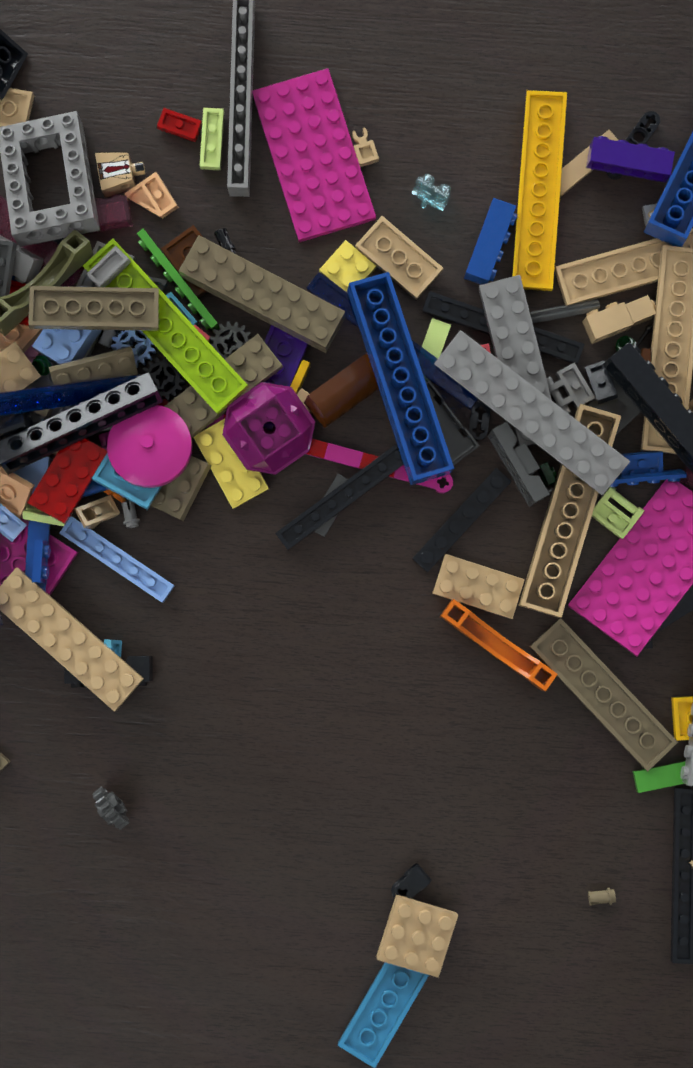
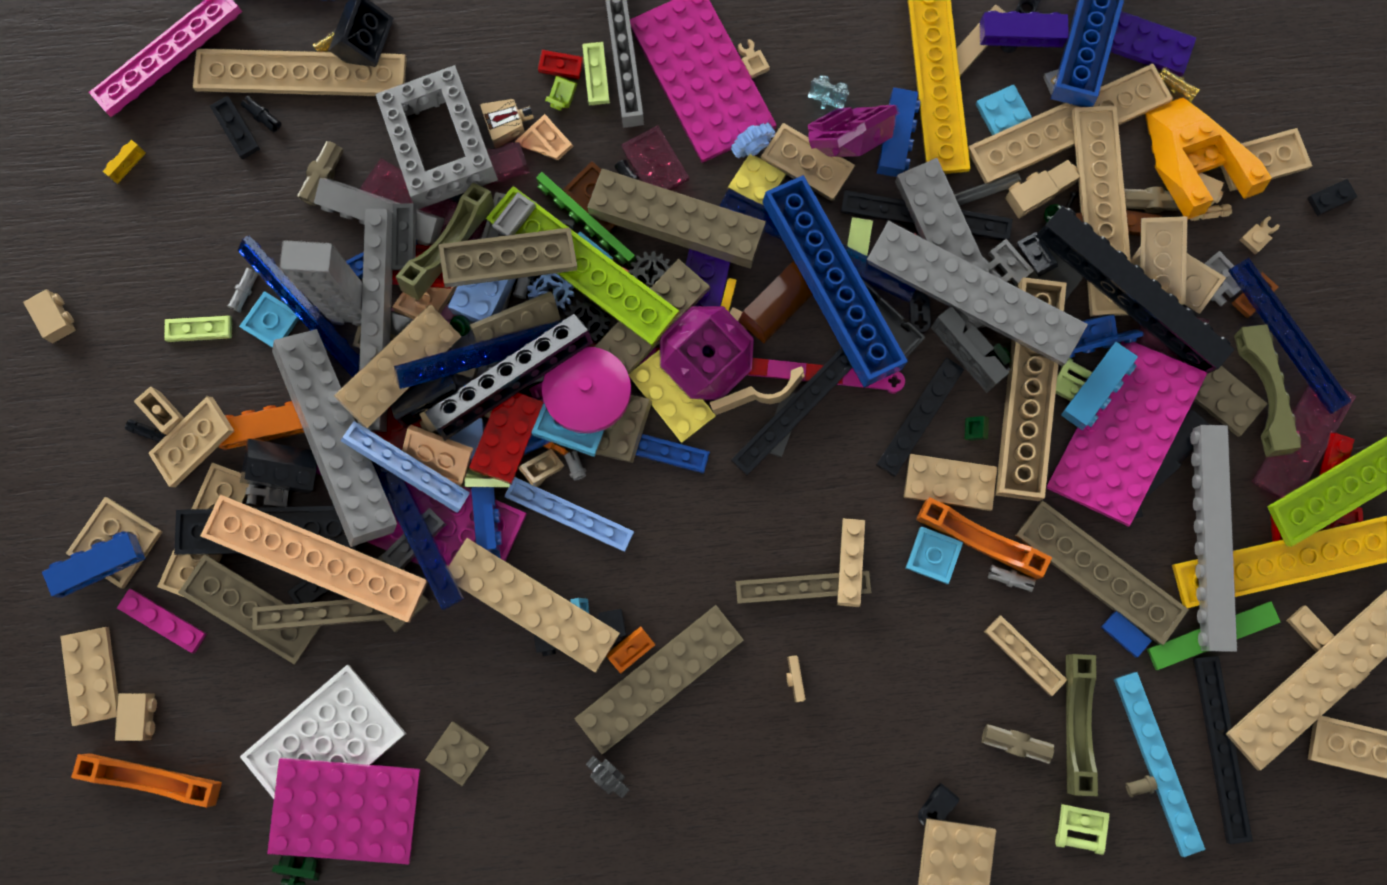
camera: 10 degrees left, 5 degrees down
none -> lime bracket [545,76,577,110]
none -> dark tan plate [574,605,744,755]
none -> orange plate [607,626,655,674]
none -> clear pink plate [621,125,689,190]
none -> blue tile [635,434,710,474]
none -> tan piece [710,366,805,415]
none -> light blue gear [731,123,775,158]
none -> dark tan plate [735,571,871,604]
none -> tan plate [786,655,805,702]
none -> magenta piece [808,105,900,157]
none -> tan plate [837,518,865,607]
none -> medium azure plate [905,526,963,584]
none -> dark green plate [964,416,989,441]
none -> medium azure plate [975,84,1032,135]
none -> dark tan piece [981,724,1054,764]
none -> tan plate [984,616,1067,696]
none -> light grey pin [988,565,1036,592]
none -> yellowish green plate [1055,804,1110,855]
none -> dark azure brick [1061,342,1138,430]
none -> olive arch [1066,654,1098,796]
none -> blue tile [1101,611,1152,658]
none -> medium azure plate [1114,672,1205,857]

